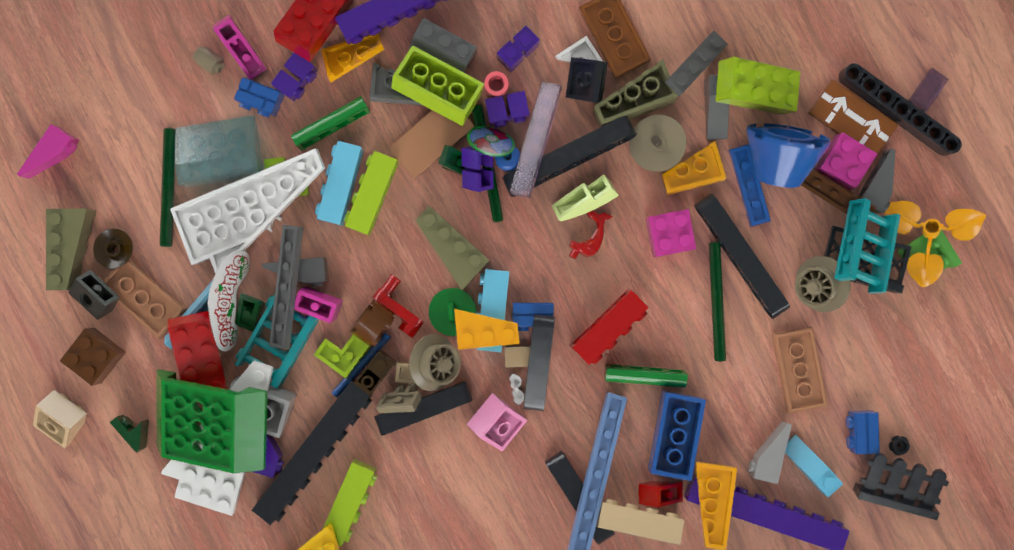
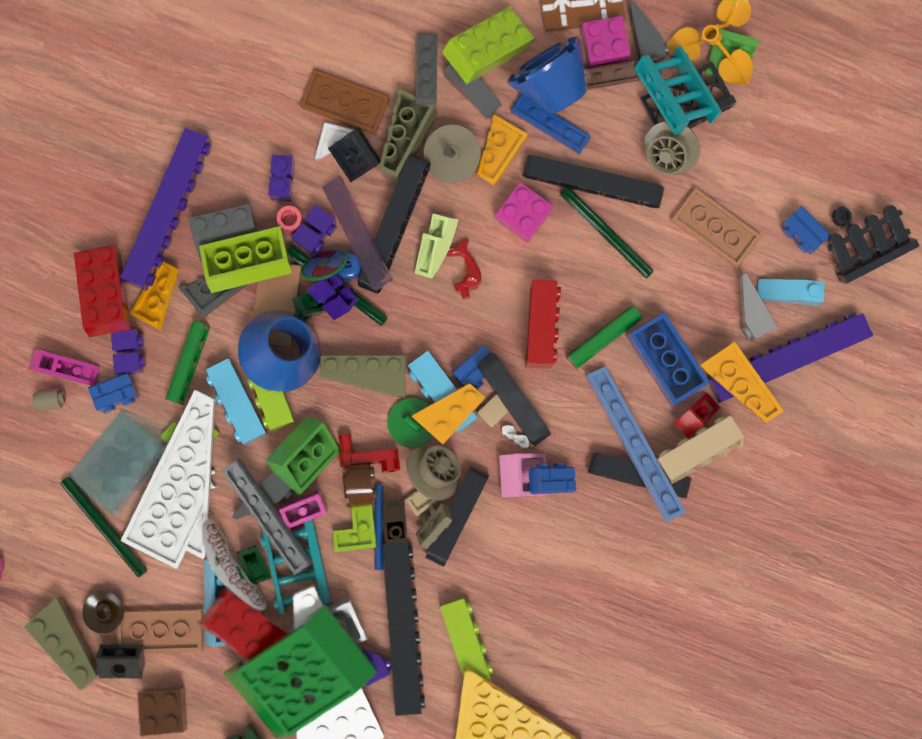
camera: 45 degrees left, 5 degrees down
none -> blue cone [238,310,321,392]
none -> bright green slope [266,417,340,495]
none -> blue brick [528,463,576,494]

